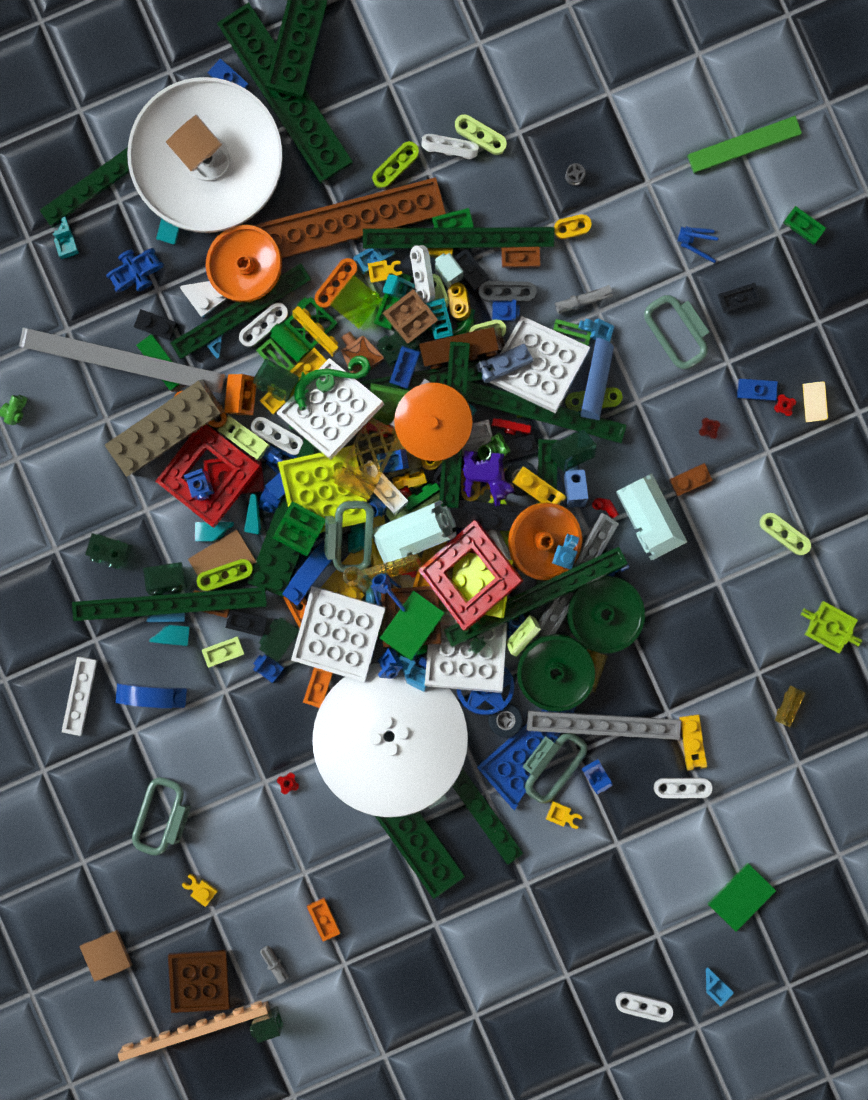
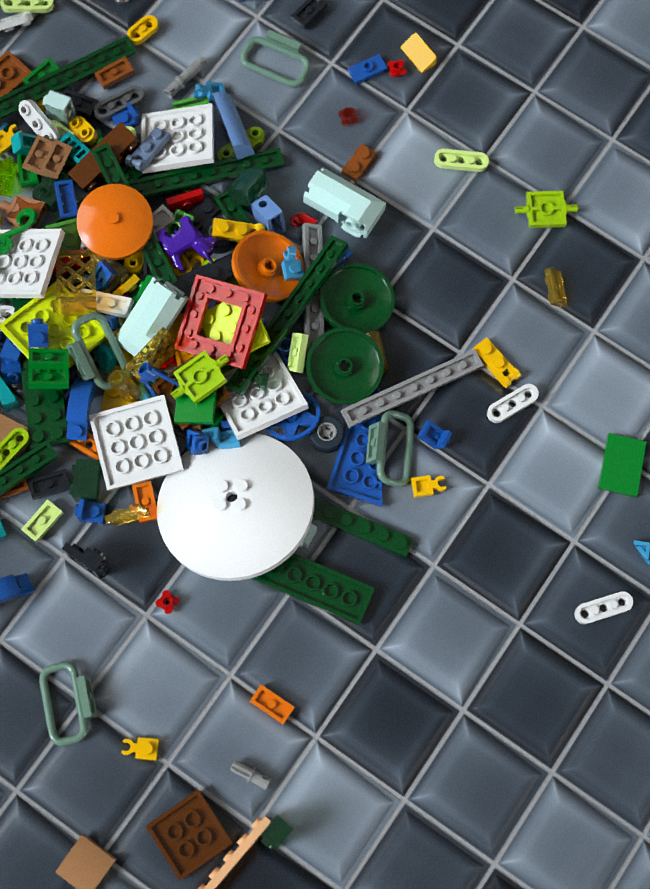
camera: 35 degrees left, 15 degrees down
none -> blue bracket [27,318,49,348]
none -> black plate [62,542,111,579]
none -> clear yellow plate [105,504,150,526]
none -> lime plate [170,350,229,404]

